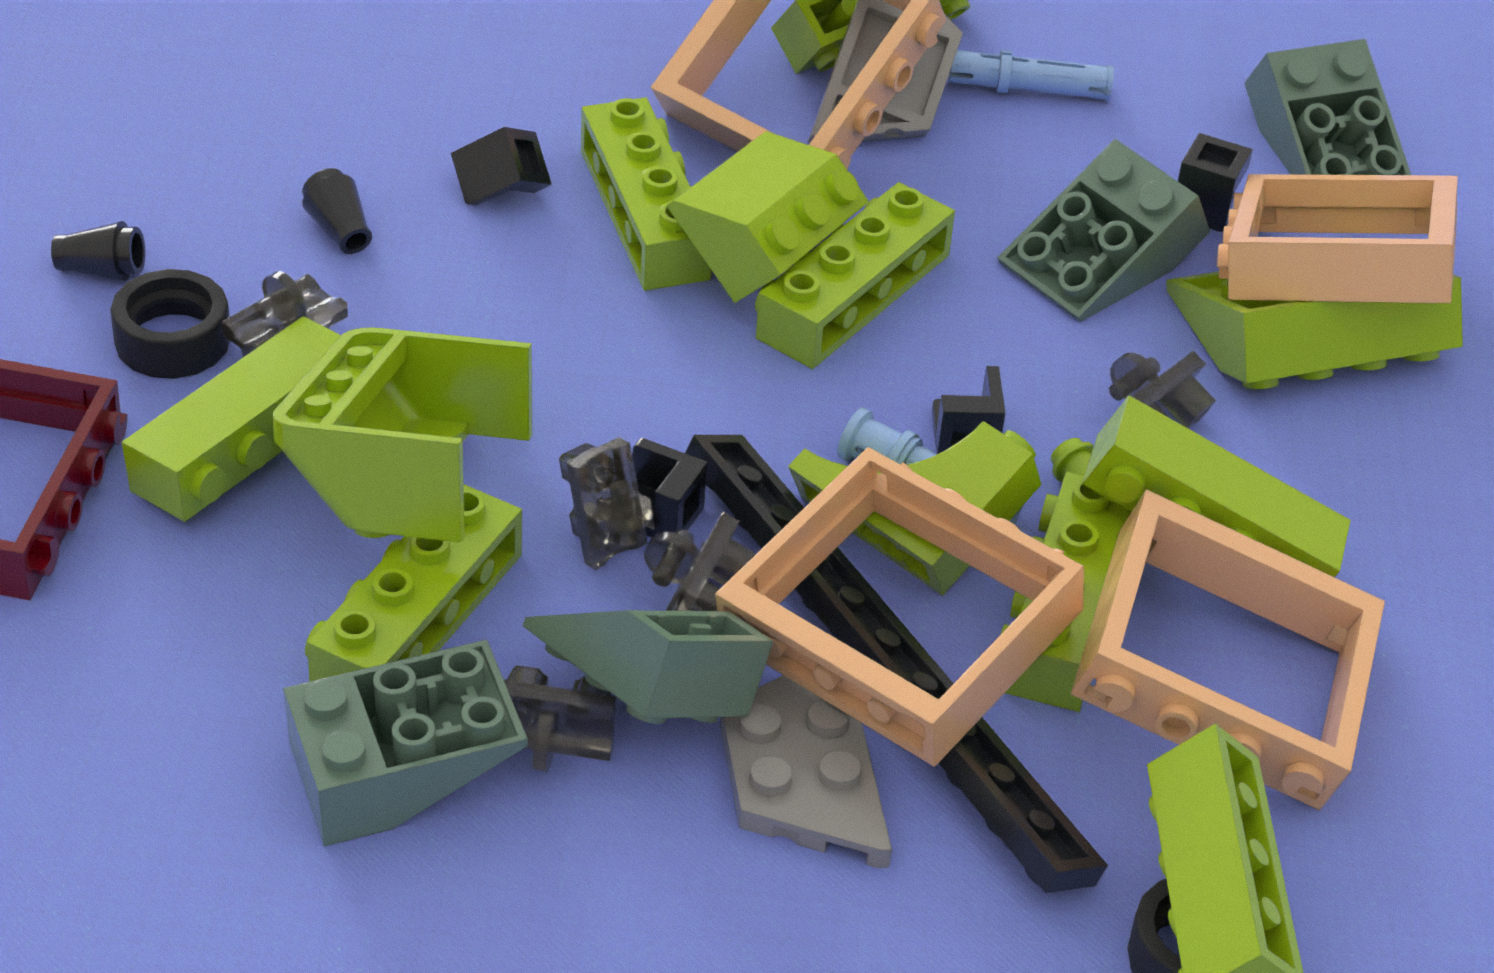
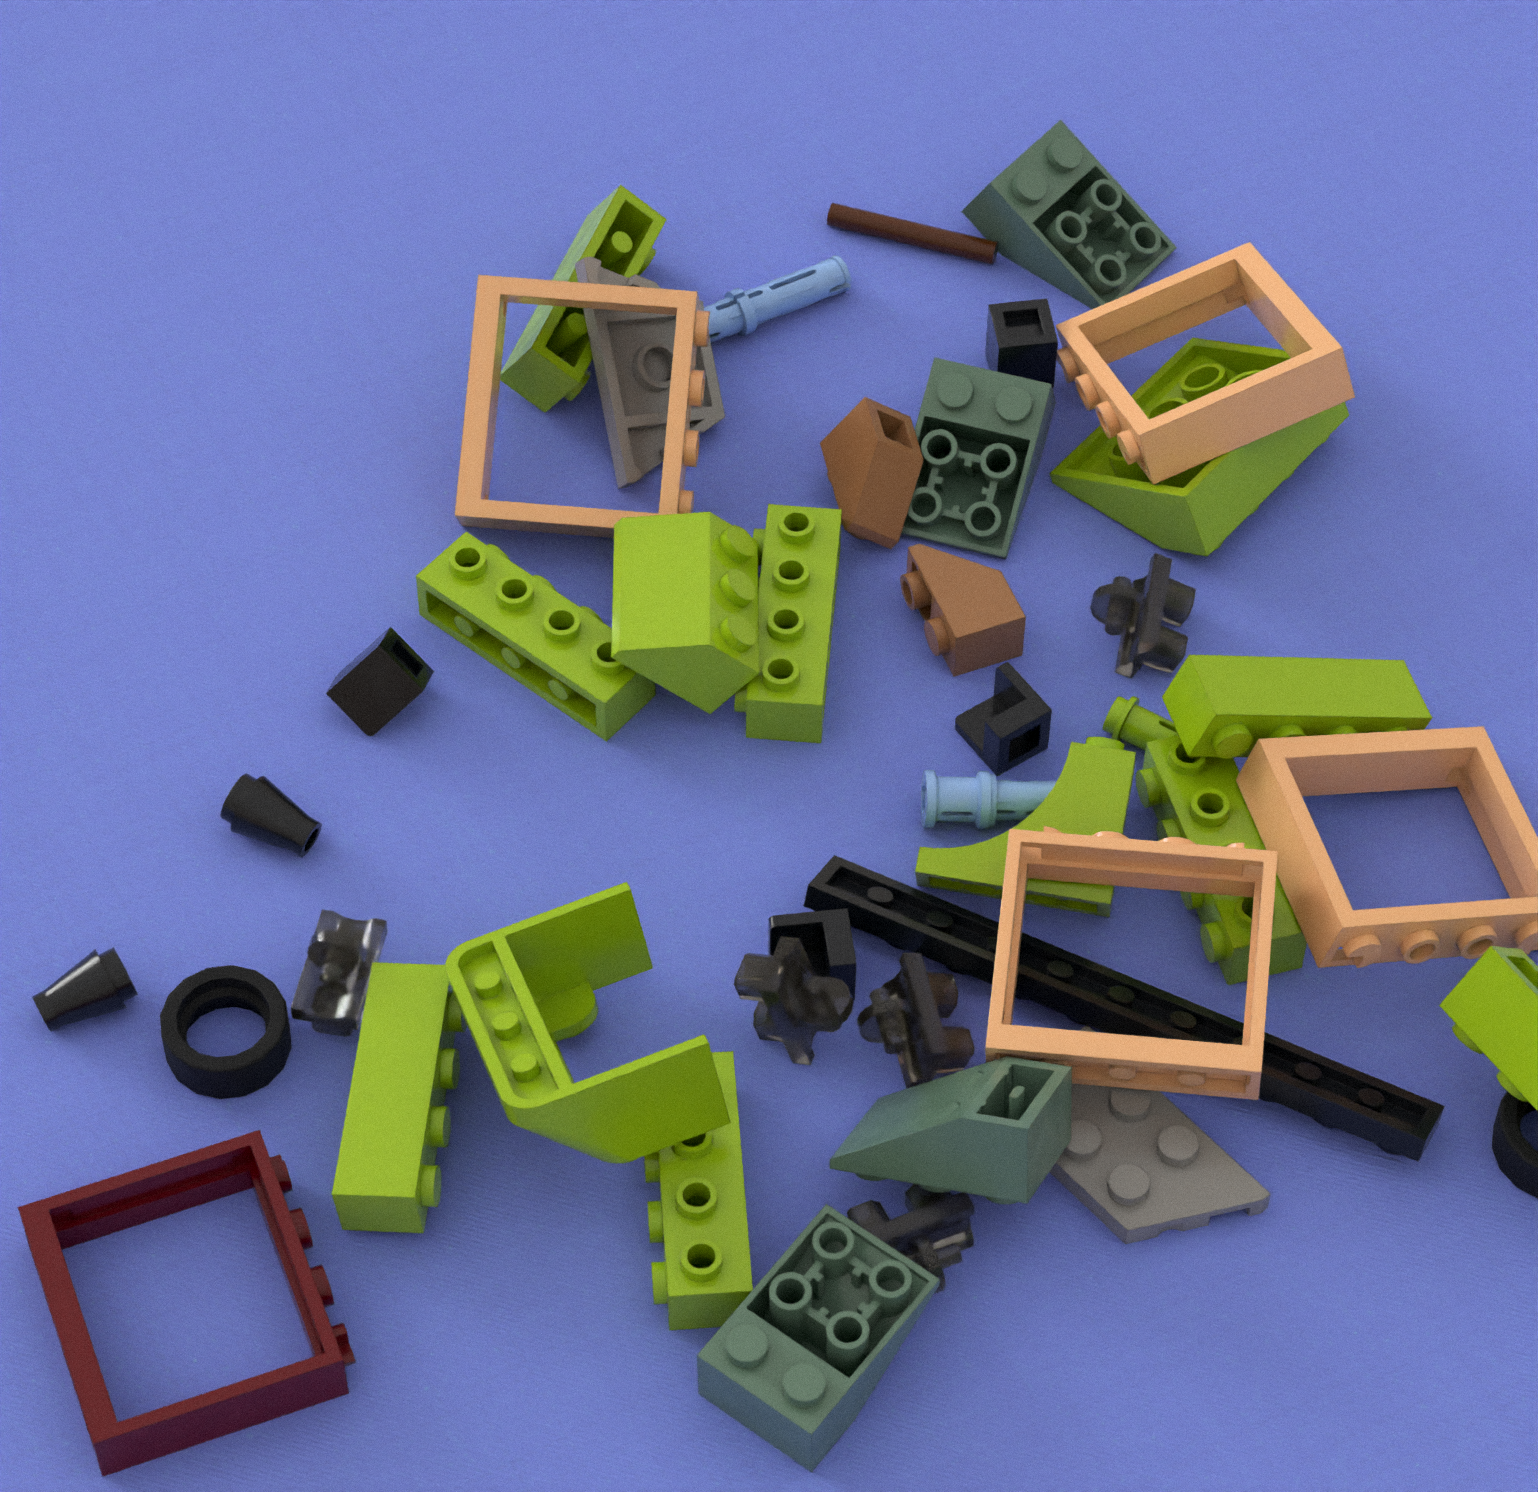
camera: 30 degrees left, 10 degrees up
none -> medium nougat slope [820,397,924,549]
none -> reddish brown bar [827,203,999,265]
none -> medium nougat slope [900,544,1026,677]

